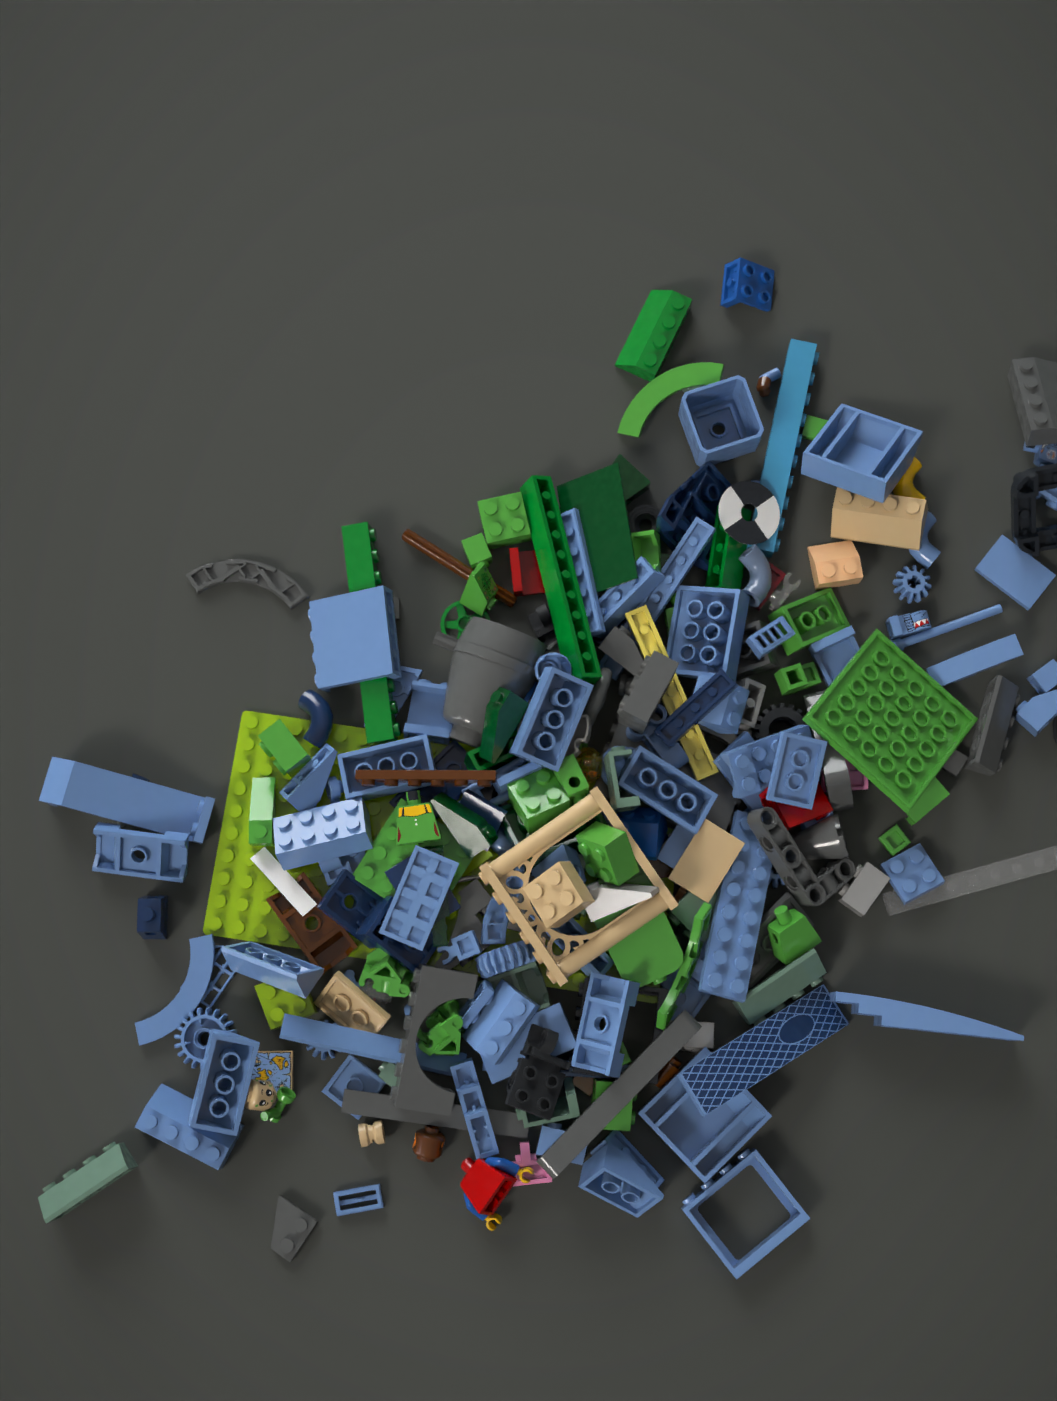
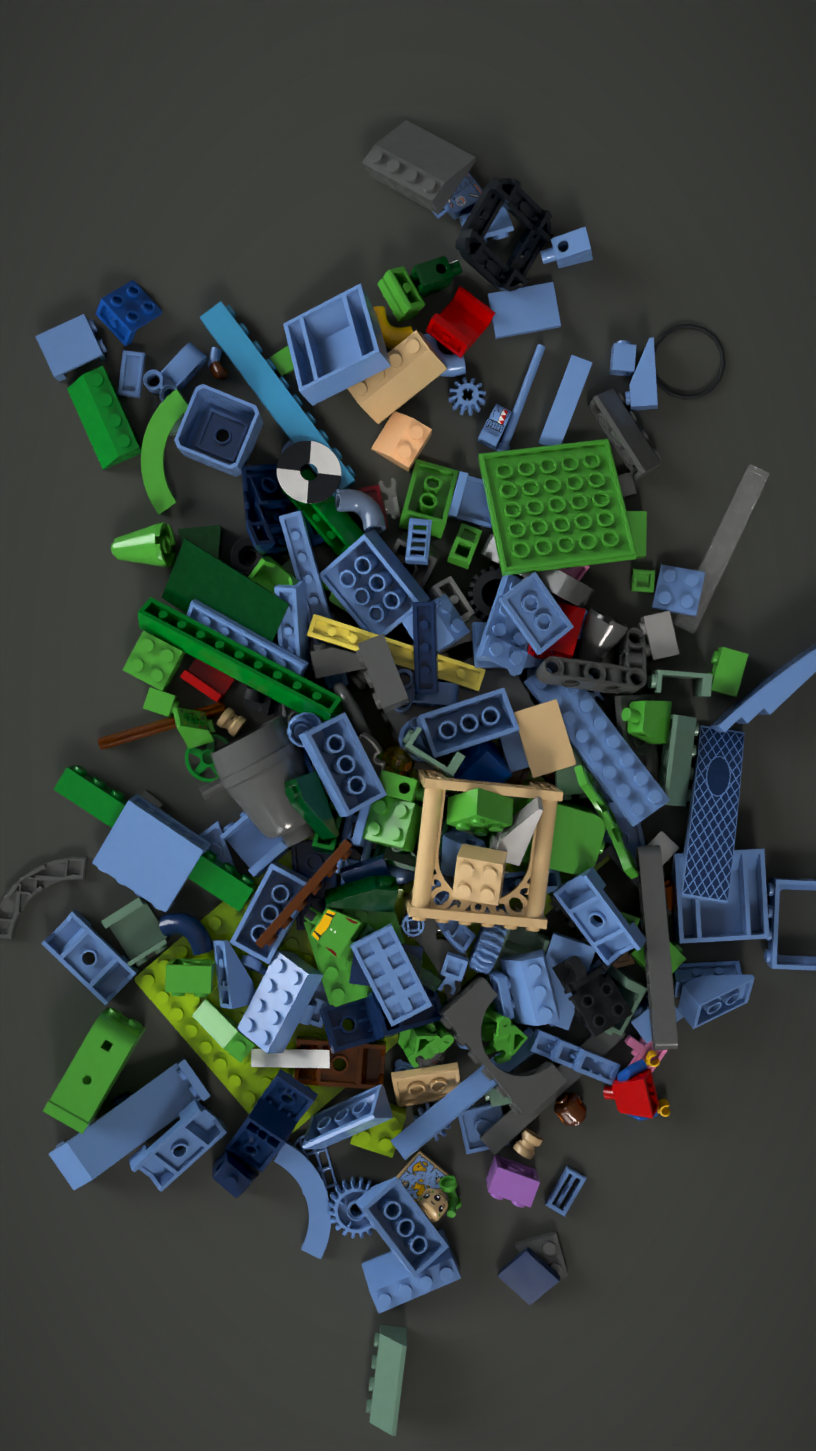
camera: 50 degrees left, 10 degrees up
none -> medium blue panel [35,314,107,382]
none -> medium blue piece [41,909,139,1005]
none -> bright green piece [43,1007,146,1134]
none -> sand green panel [101,897,171,967]
none -> bright green cone [111,522,176,567]
none -> medium blue tile [117,350,146,398]
none -> medium blue piece [143,342,208,402]
none -> tan wheel [216,707,247,737]
none -> dark blue bracket [225,1069,318,1173]
none -> bright green brick [377,266,426,322]
none -> medium blue wheel [402,913,425,937]
none -> dark green torso [410,256,462,299]
none -> red panel [425,286,496,358]
none -> medium lavender slope [486,1155,540,1208]
none -> dark blue tile [497,1247,561,1305]
none -> sand green panel [646,670,713,698]
none -> bright green brick [708,647,748,697]

